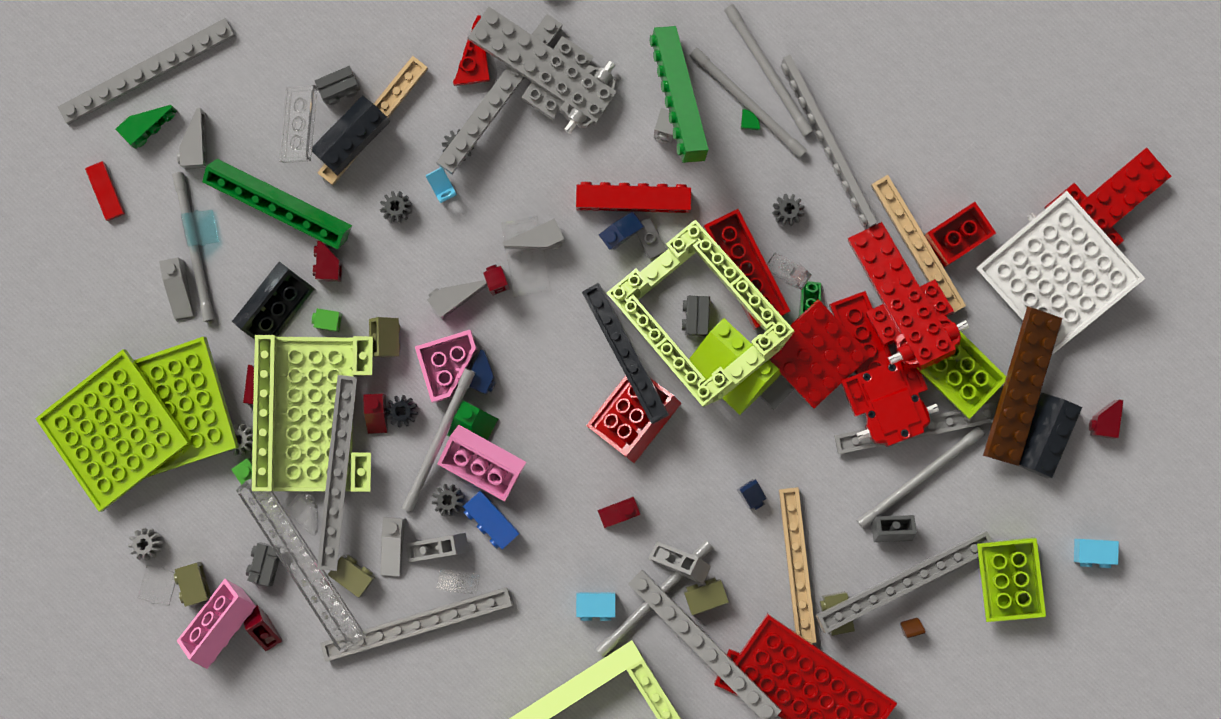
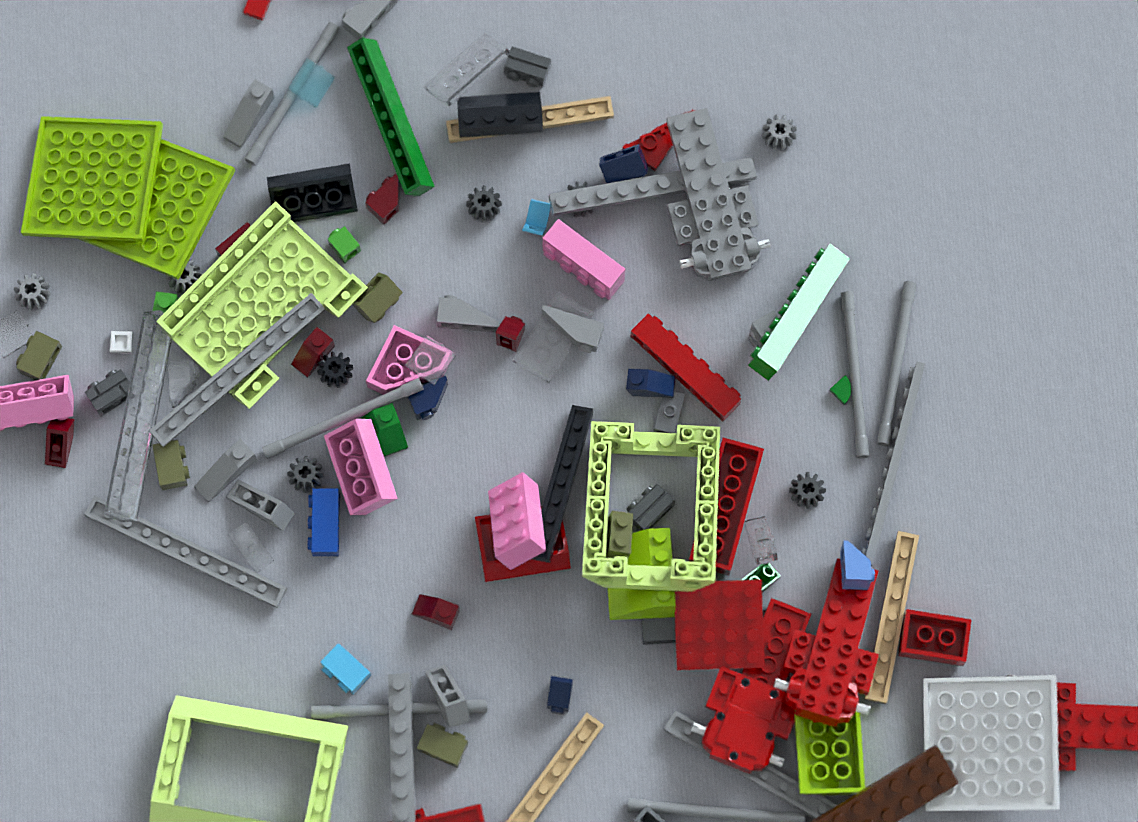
camera: 40 degrees right, 10 degrees down
none -> white tile [110,331,133,354]
none -> clear piece [405,336,456,385]
none -> bright pink brick [488,472,546,570]
none -> bright pink brick [543,219,626,300]
none -> dark blue brick [599,144,648,183]
none -> olive brick [606,510,633,559]
none -> medium blue slope [840,540,875,590]

